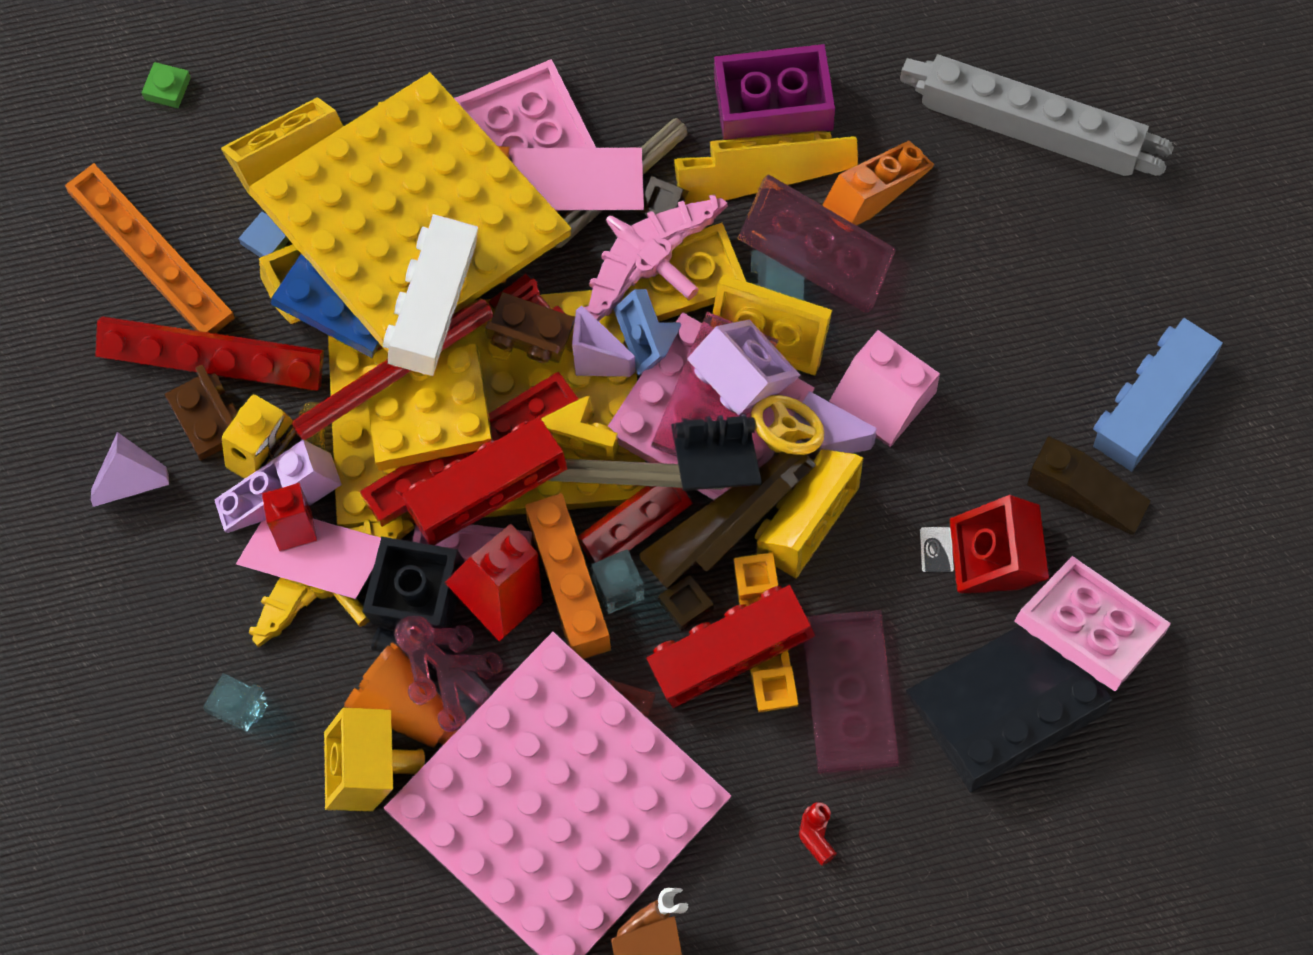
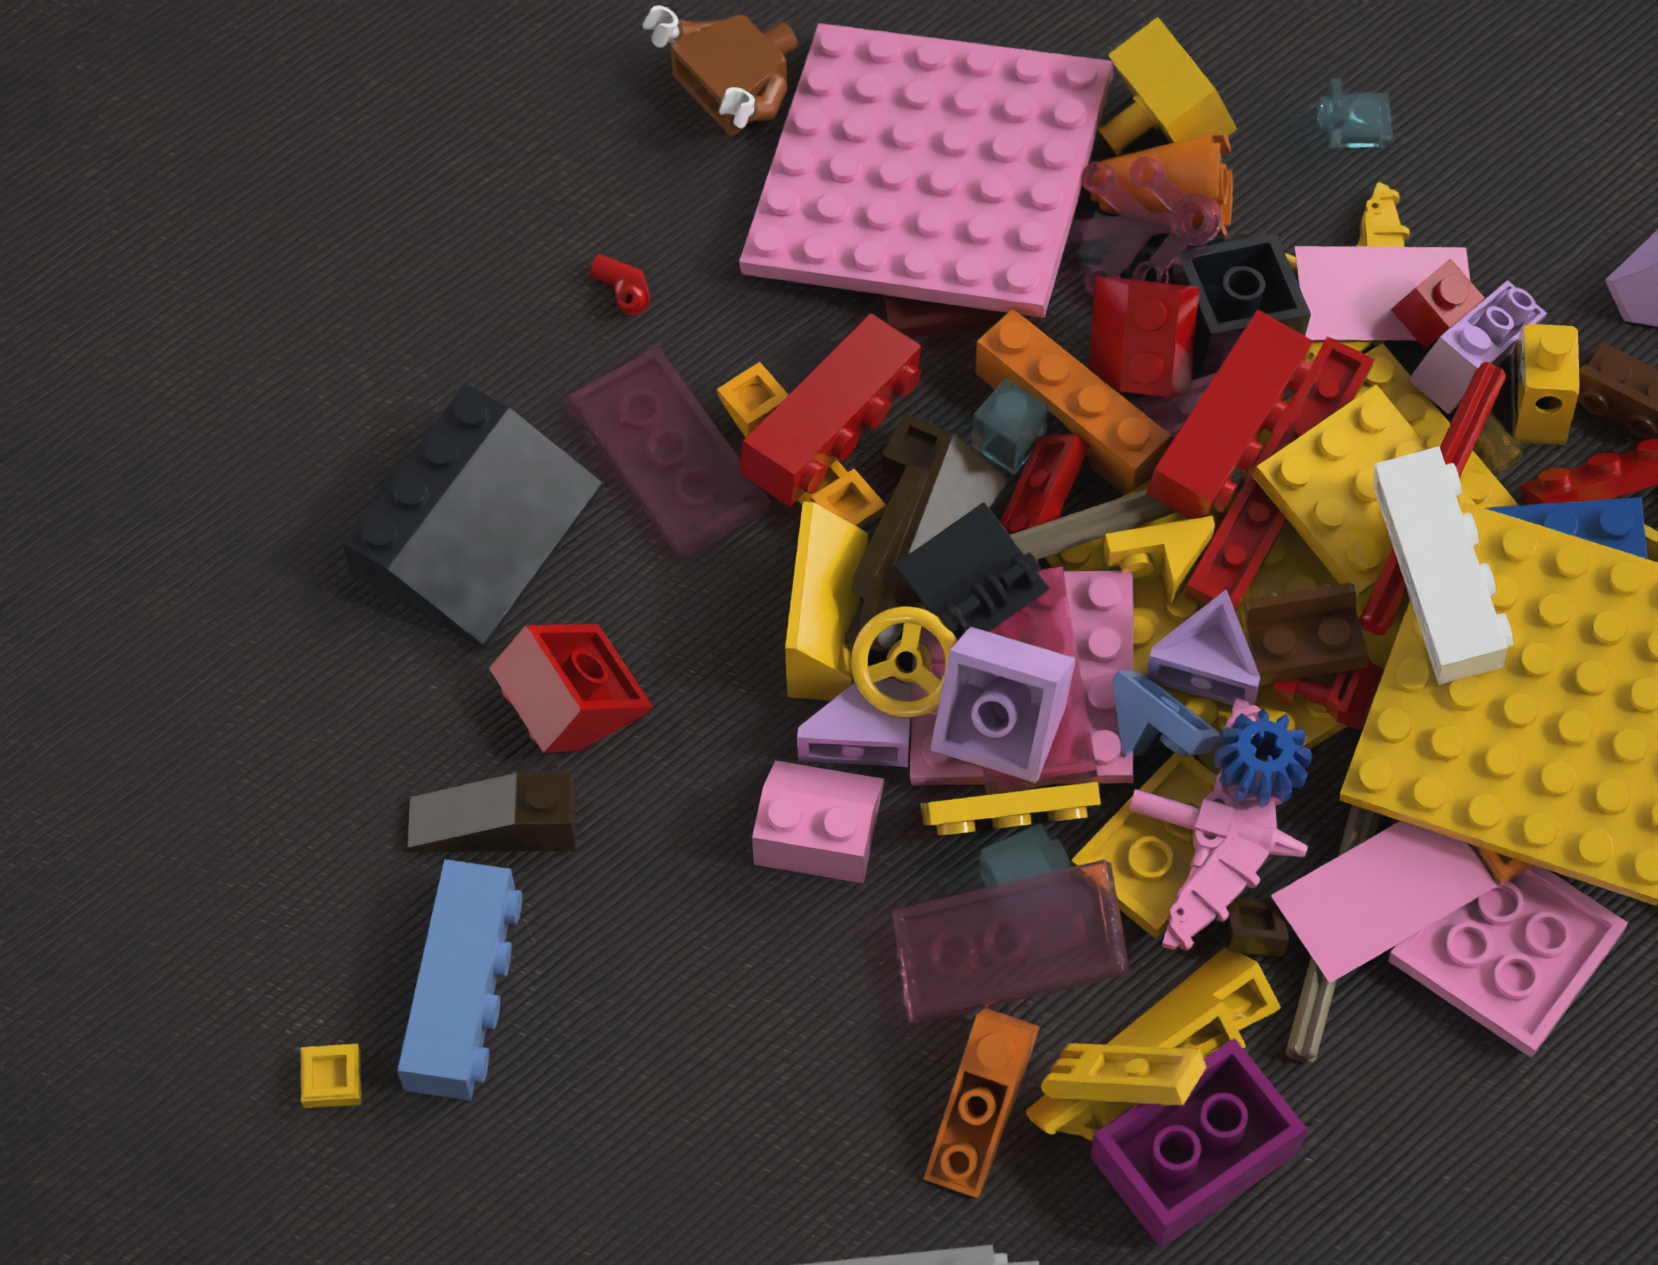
camera: 150 degrees right, 5 degrees down
clear sticker [920,527,954,572] -> none
bright pink plate [1014,556,1171,691] -> none
none -> yellow tile [301,1044,361,1108]
none -> yellow hinge [1041,1043,1206,1106]
none -> blue gear [1214,708,1312,808]

